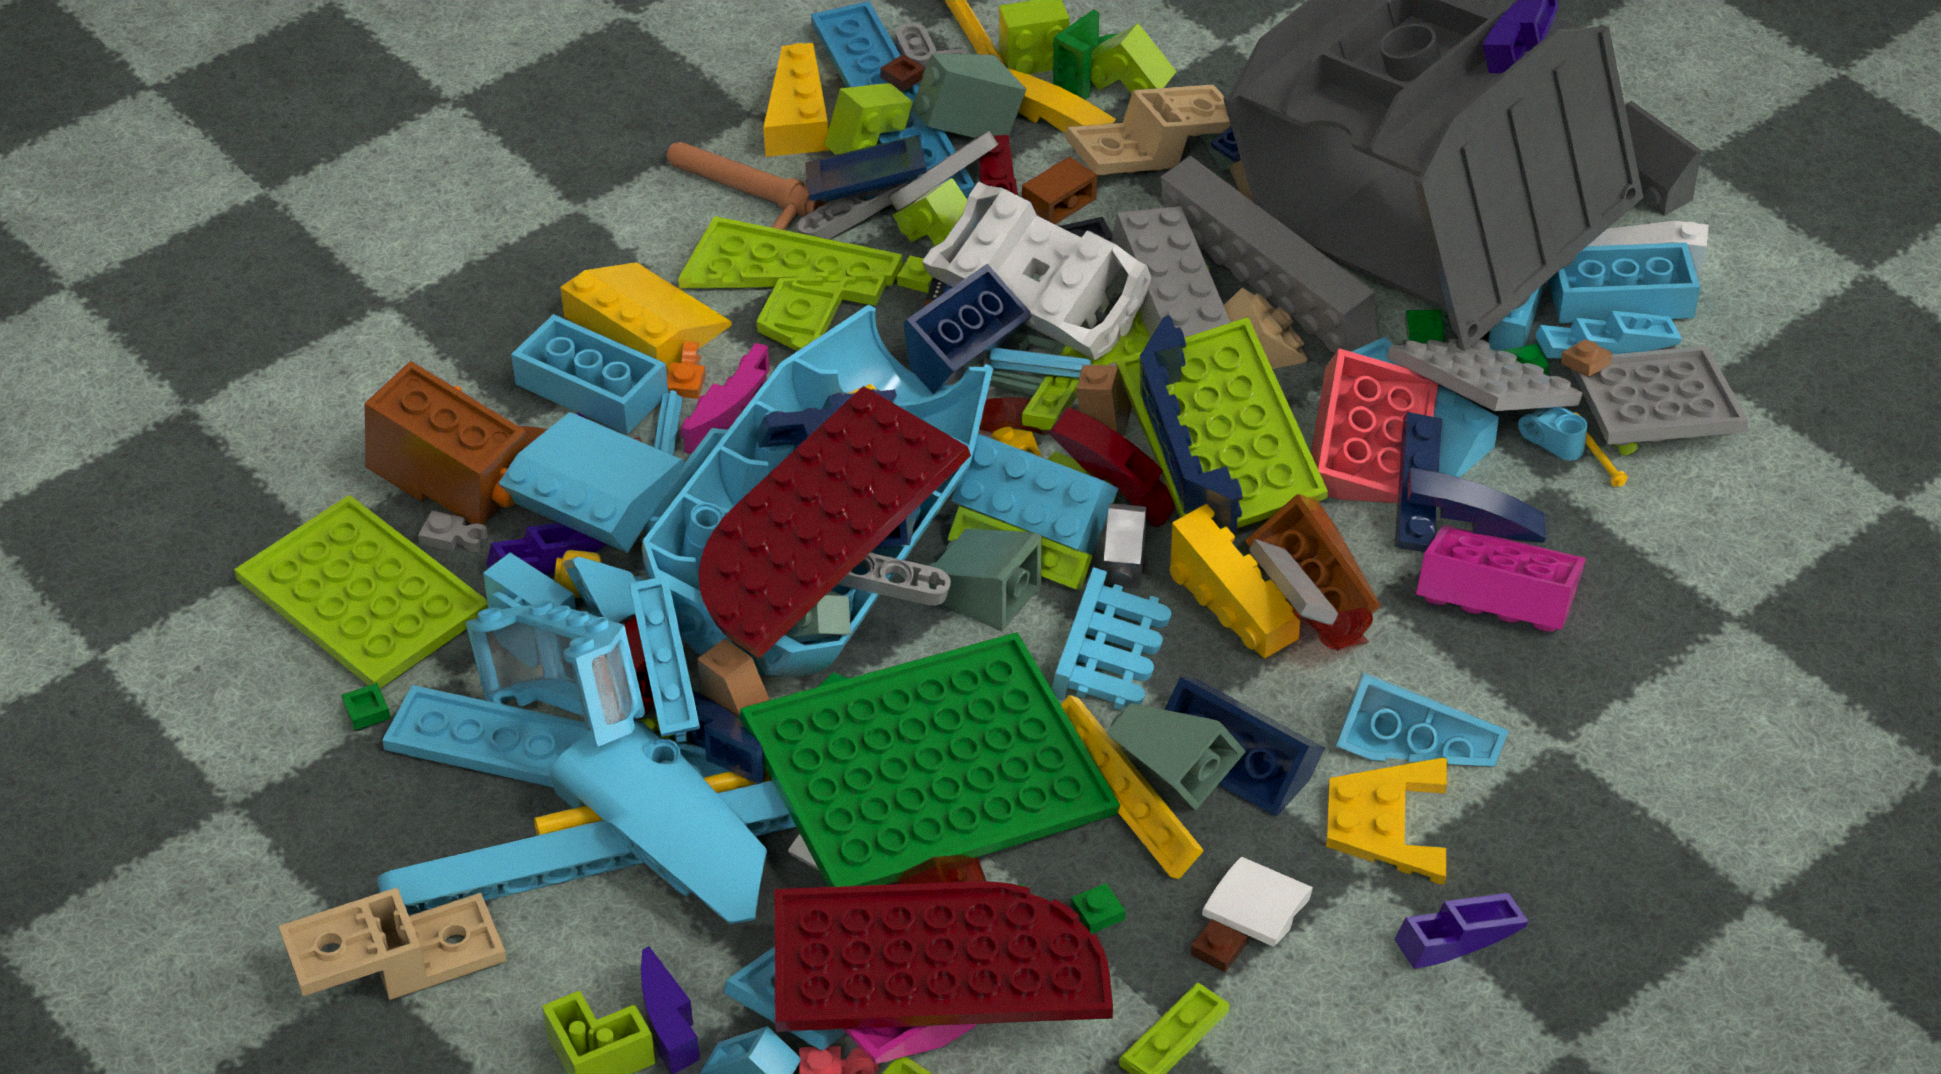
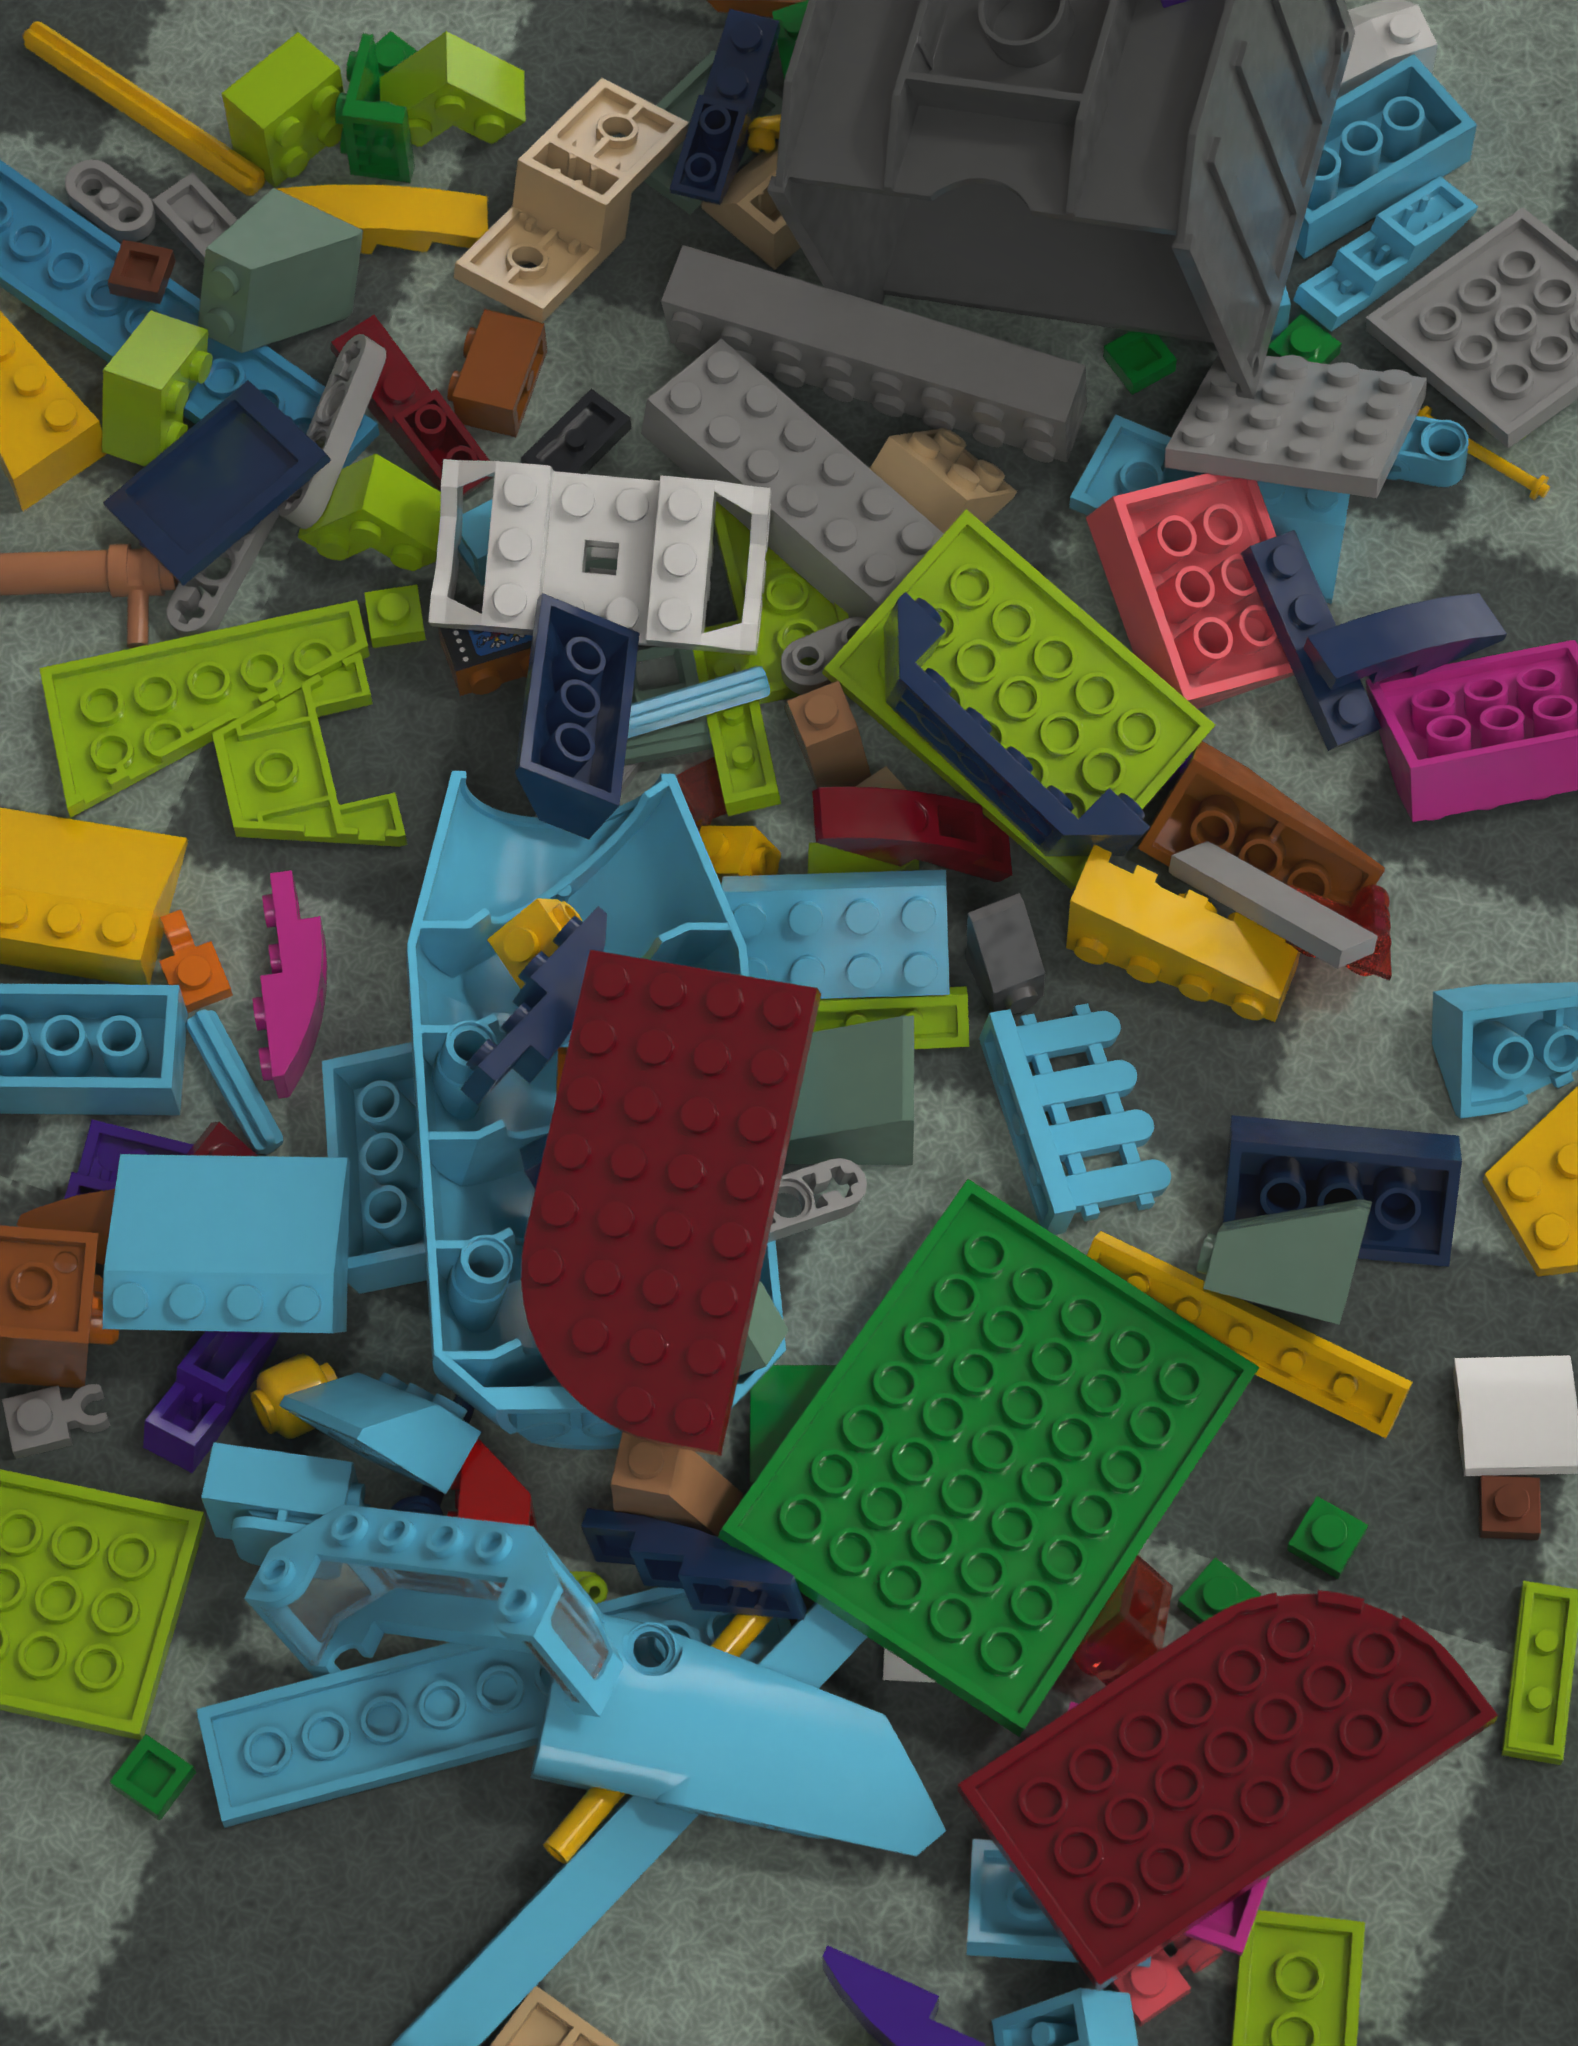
camera: 30 degrees left, 20 degrees up
medium azure fence [629,576,700,744] -> none
medium nougat plate [1561,339,1612,377] -> none

